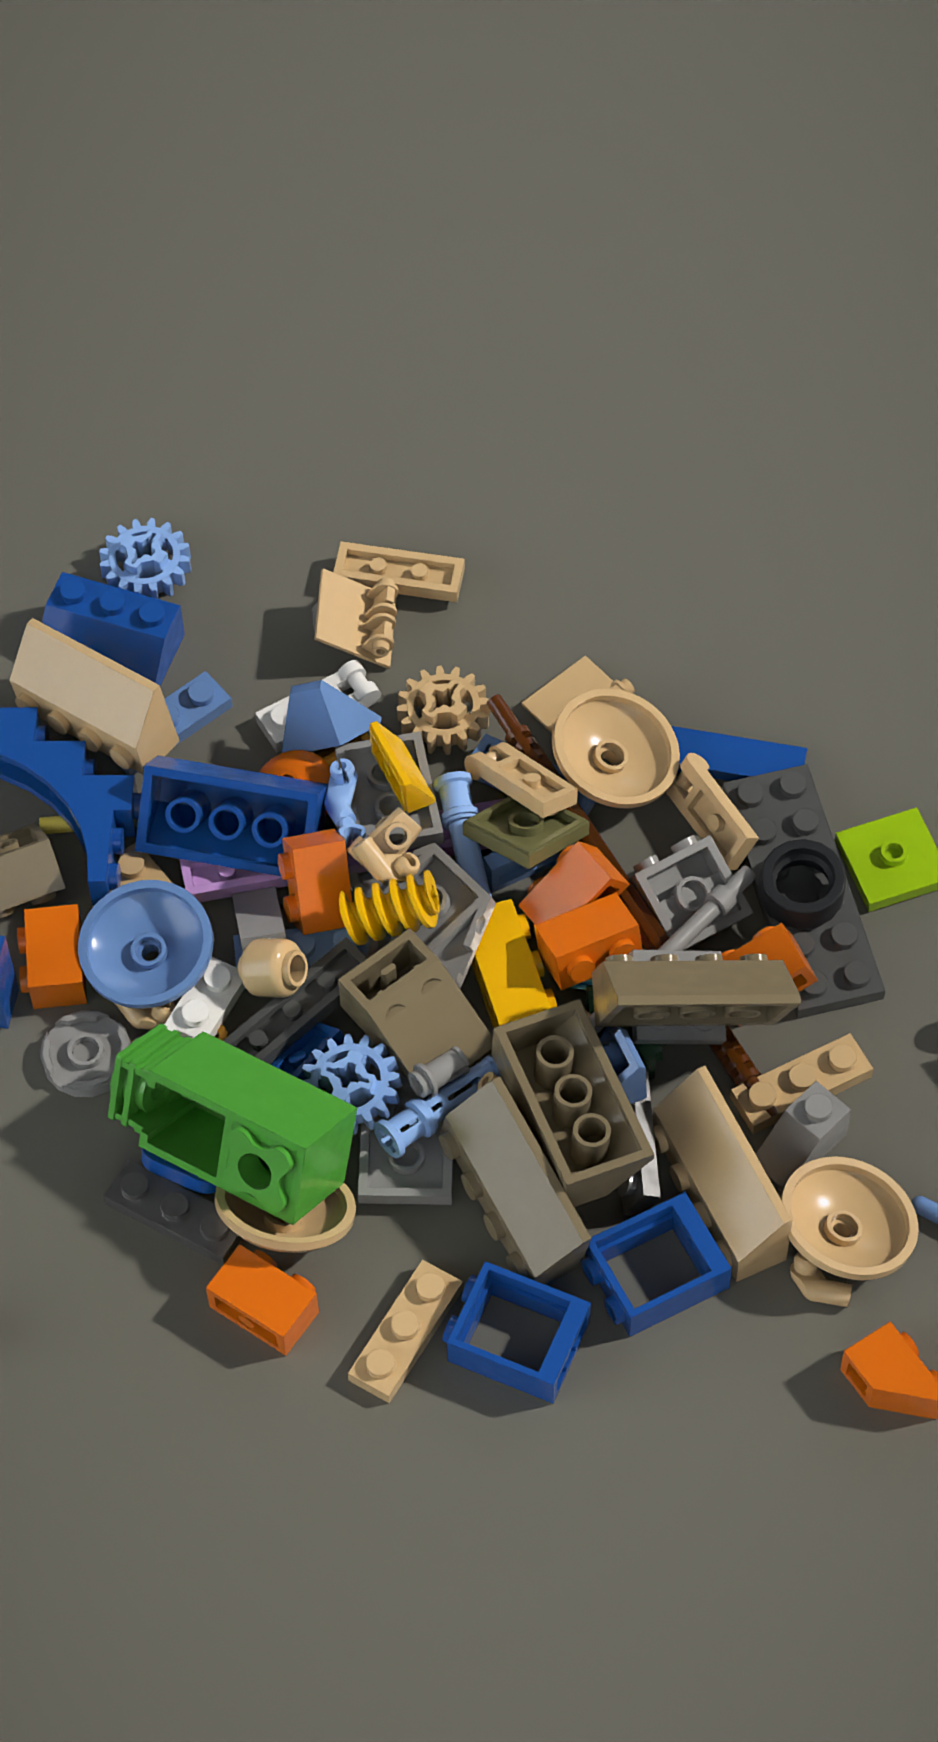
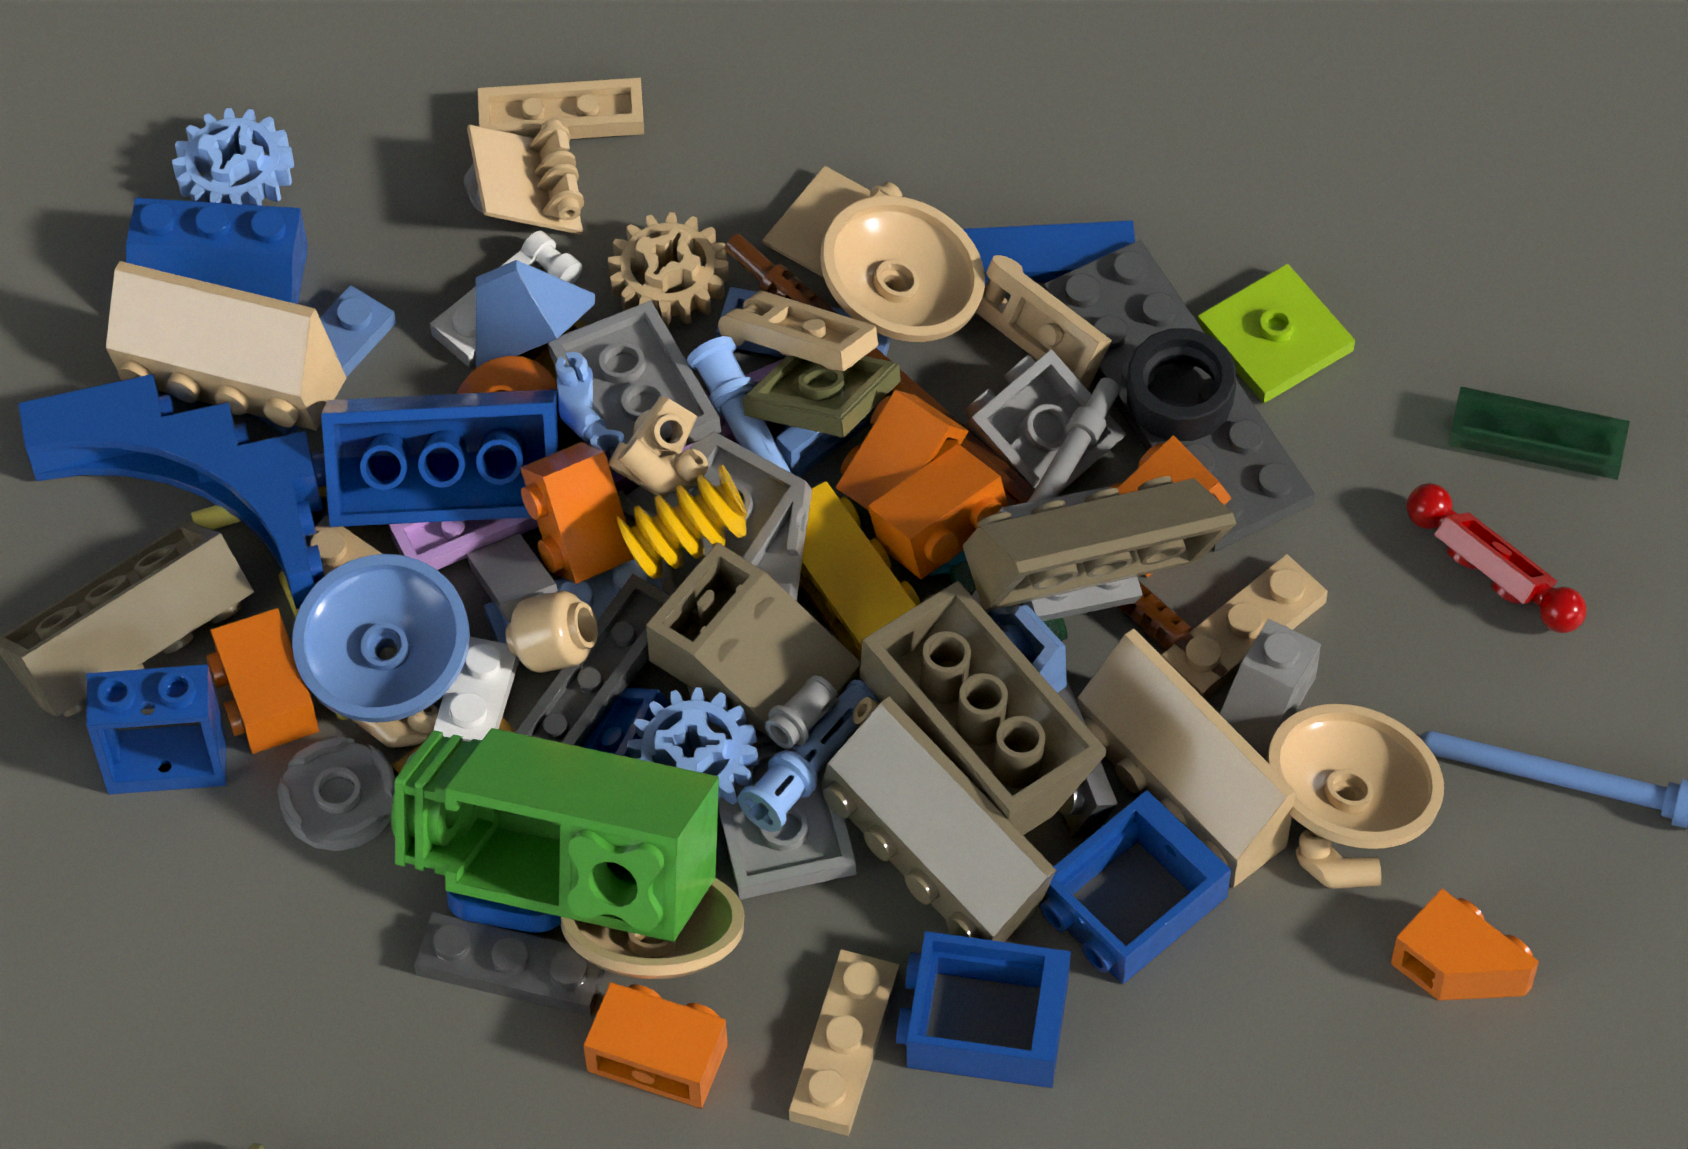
camera: 15 degrees left, 0 degrees up
yellow slope [369,721,435,813] -> none

